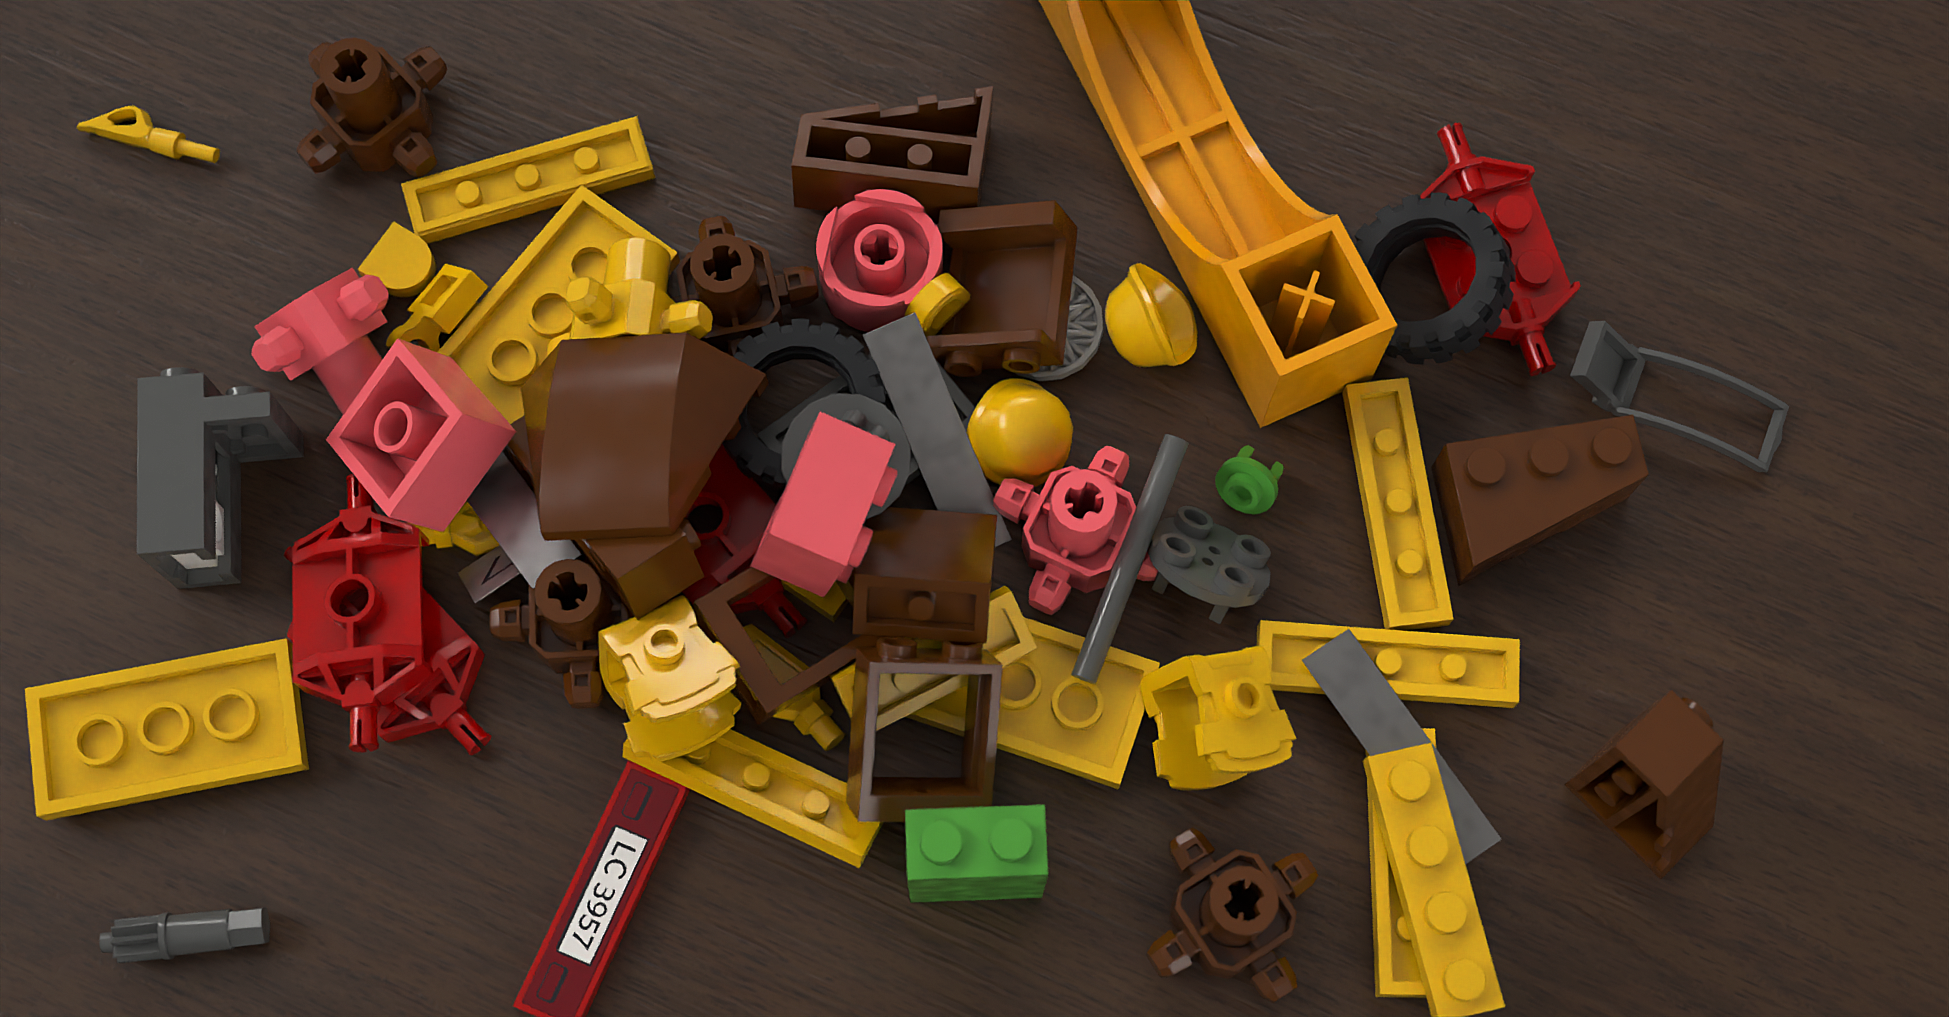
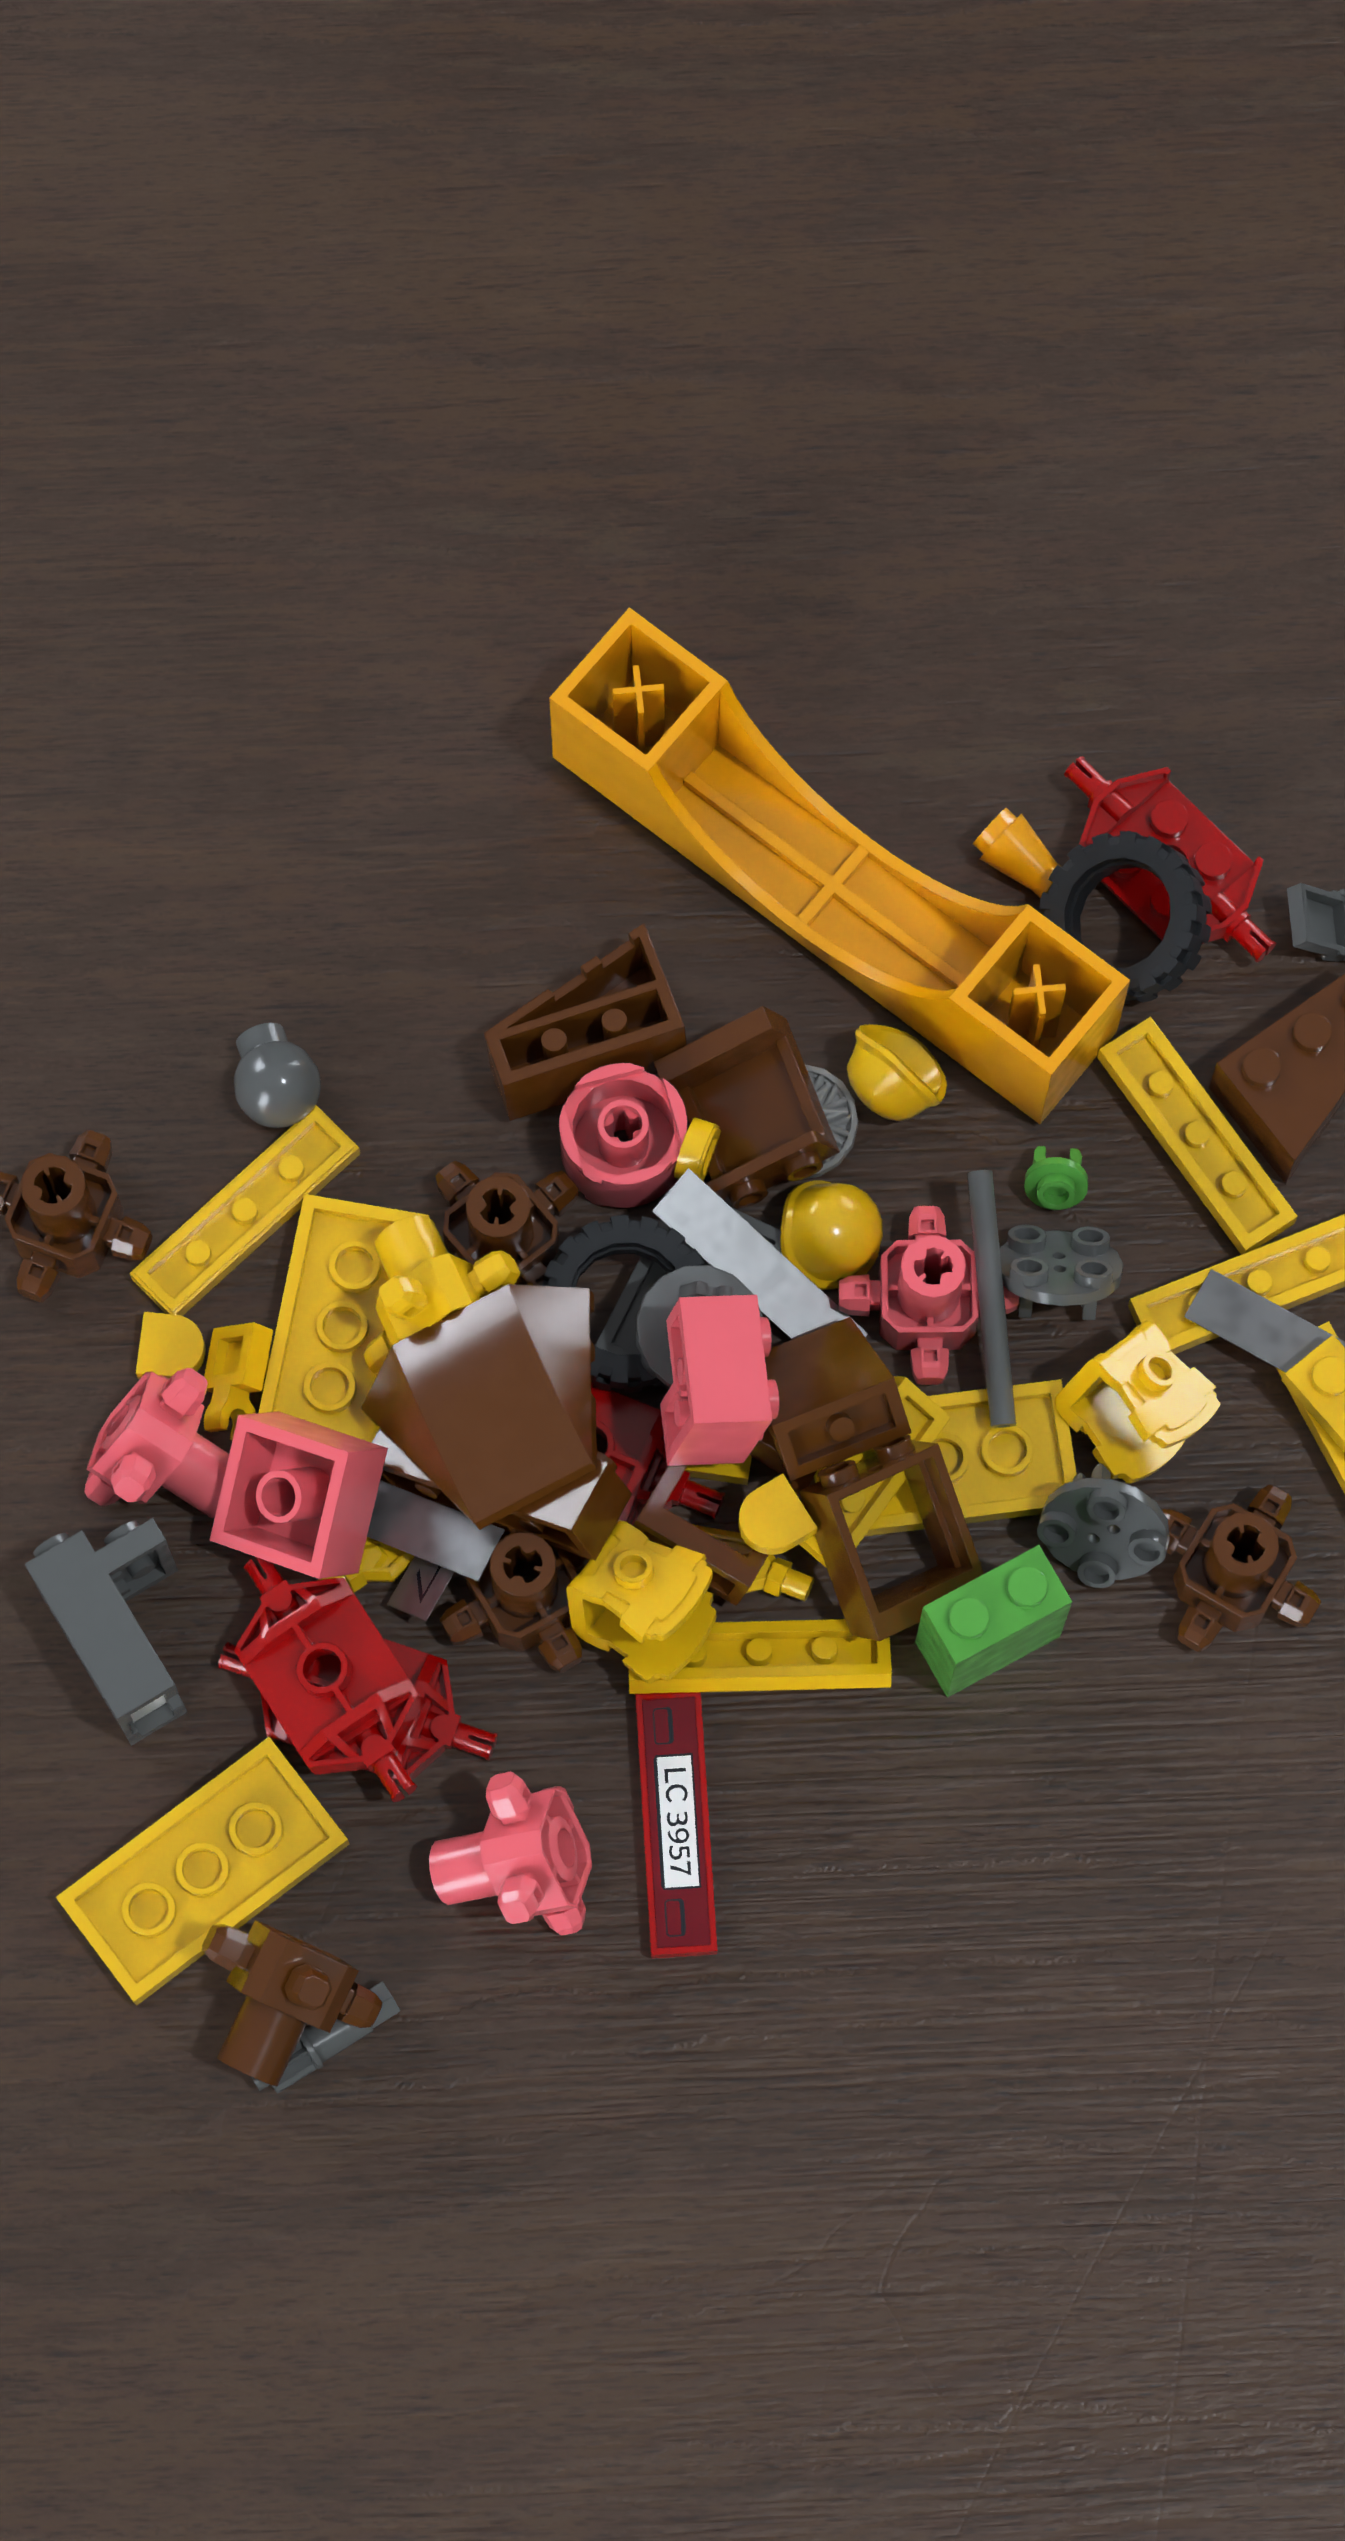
camera: 25 degrees left, 0 degrees up
none -> reddish brown piece [202,1920,382,2086]
none -> dark grey piece [234,1023,321,1128]
none -> coral piece [429,1771,592,1936]
none -> yellow tile [738,1473,818,1555]
none -> light orange cone [973,808,1061,899]
none -> dark grey plate [1037,1463,1170,1588]

